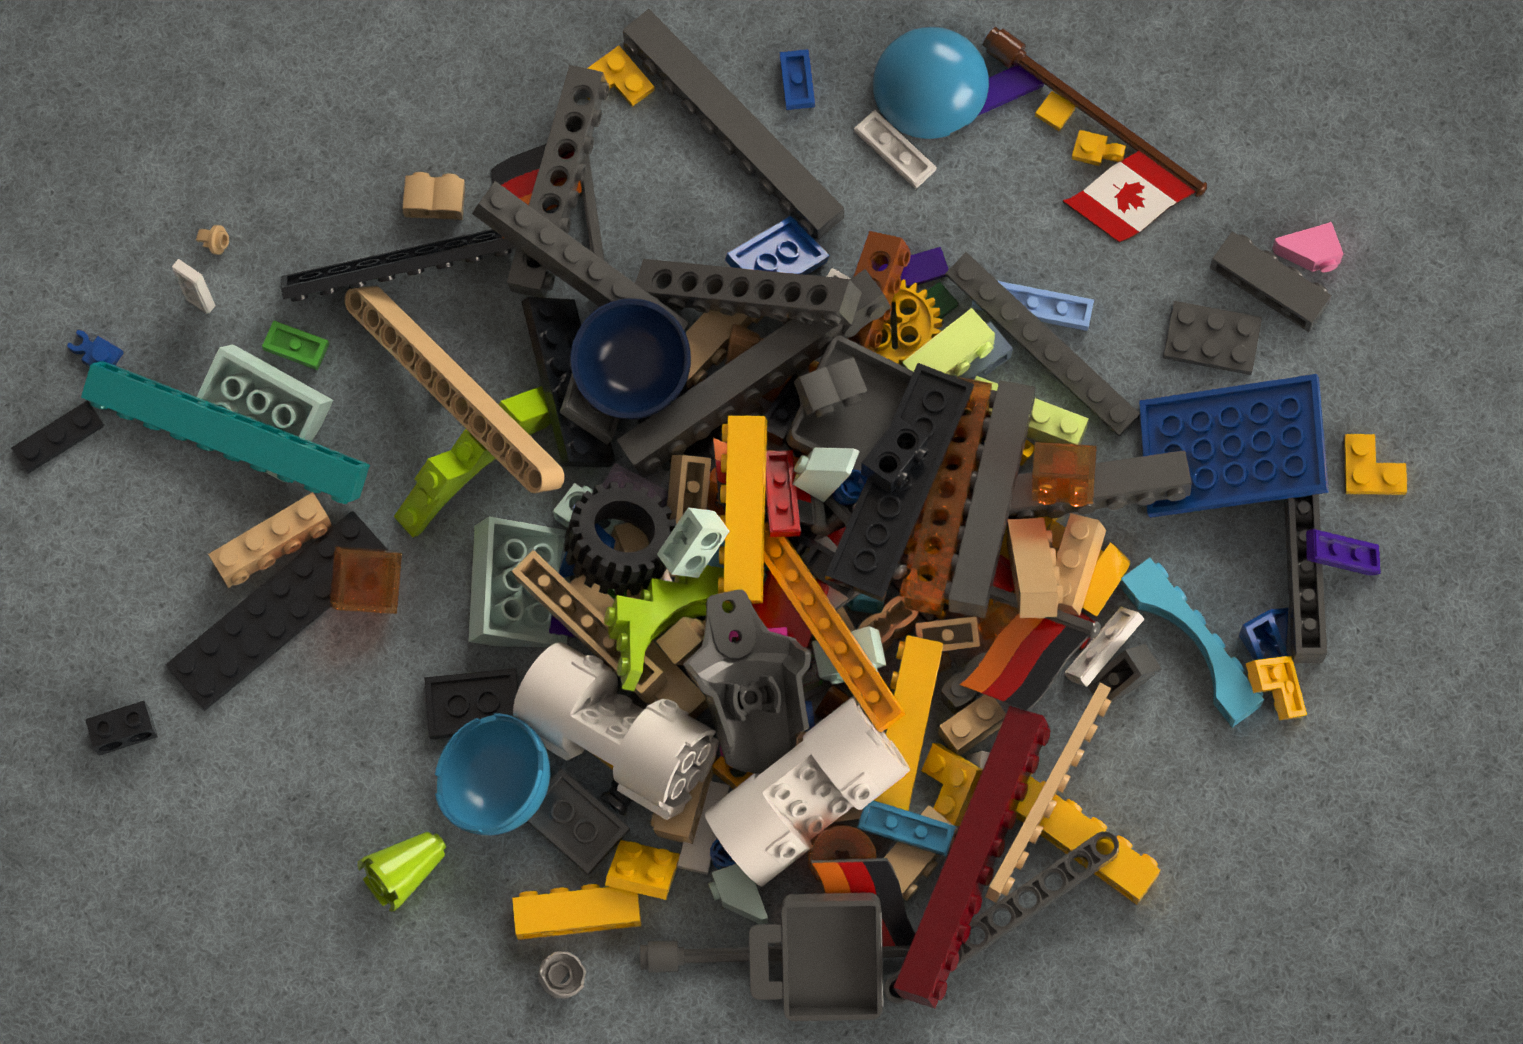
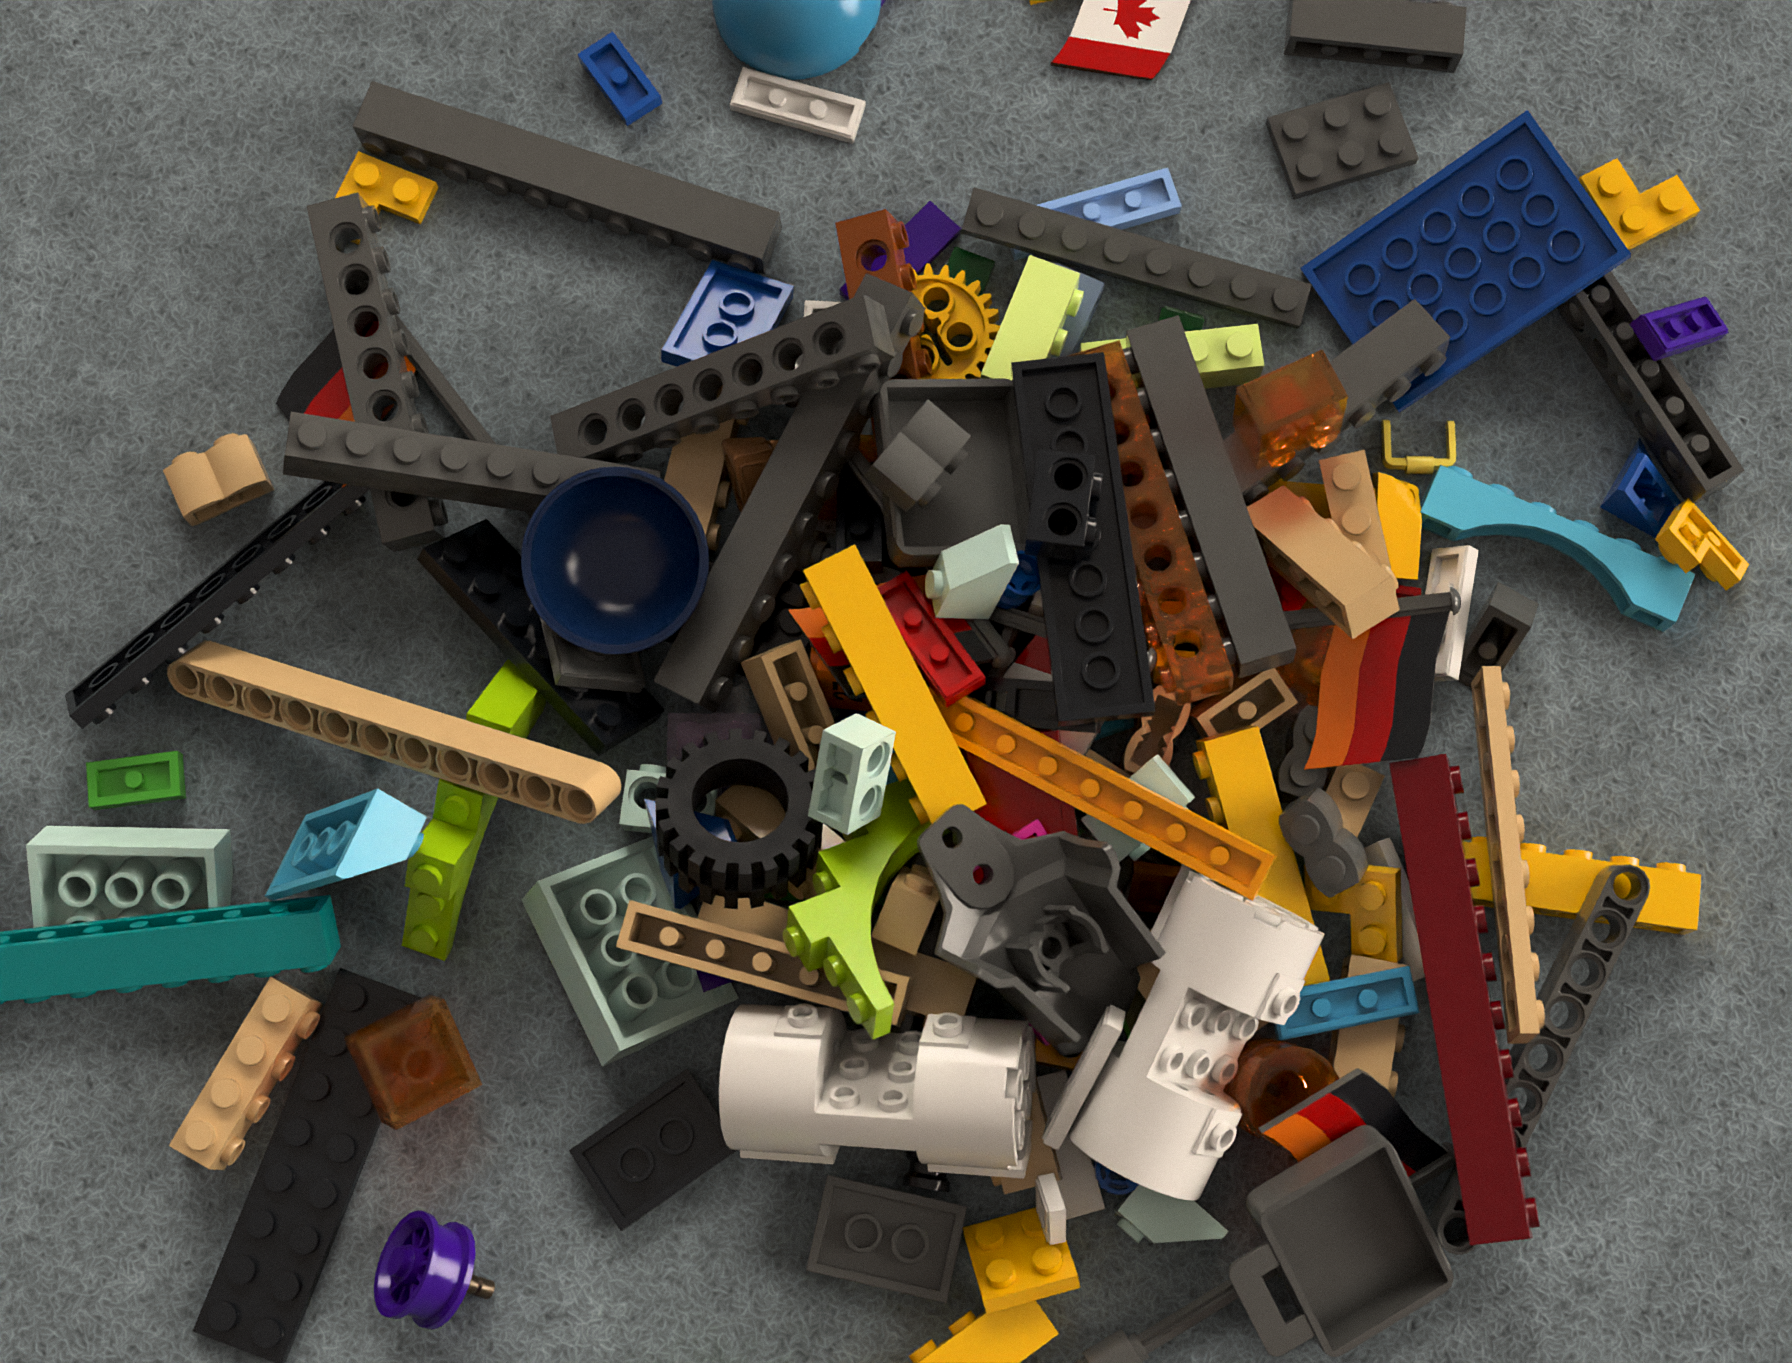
camera: 30 degrees left, 5 degrees up
dark azure piece [435,713,551,836] -> none
none -> medium azure slope [265,788,427,901]
none -> dark purple wheel [374,1210,495,1330]
none -> white tile [1036,1173,1066,1245]
none -> white tile [1042,1004,1126,1150]
none -> dark green tile [1158,305,1205,331]
none -> dark grey brick [1279,787,1369,898]
none -> light yellow piece [1381,420,1456,474]

